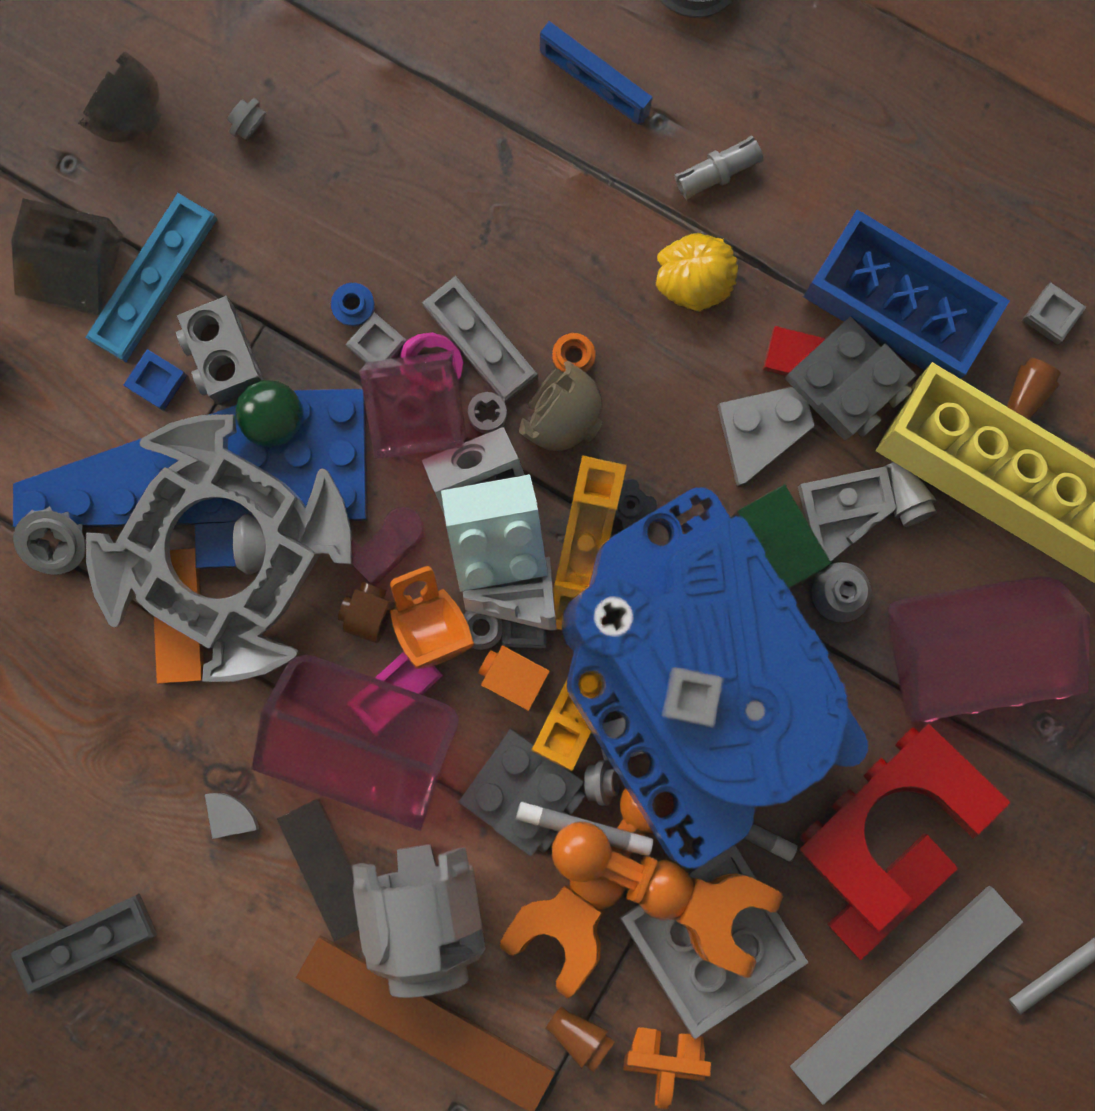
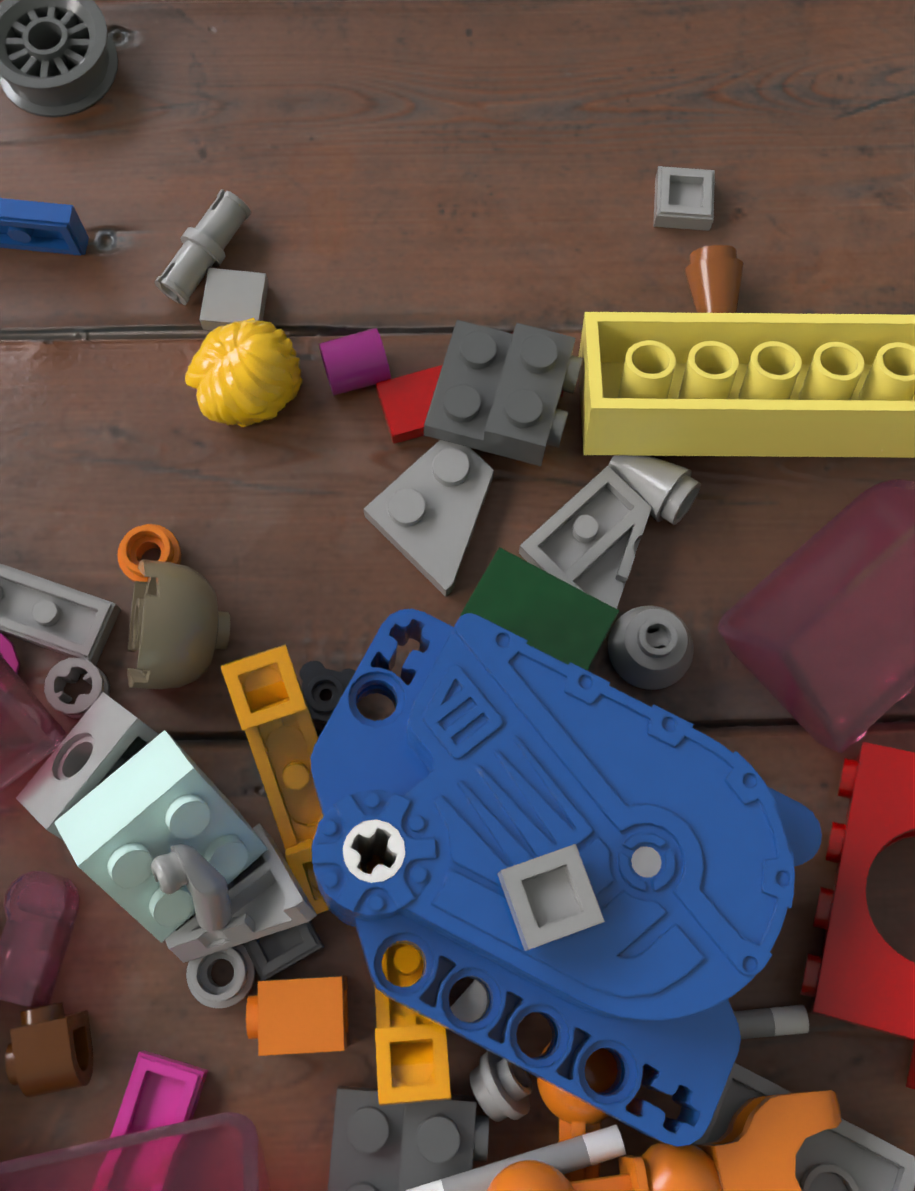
camera: 30 degrees left, 10 degrees down
orange piece [390,566,474,669] -> none
blue brick [803,209,1010,379] -> none
none -> light grey arm [151,844,232,931]
none -> light grey tile [199,268,269,330]
none -> magenta beam [318,328,391,396]

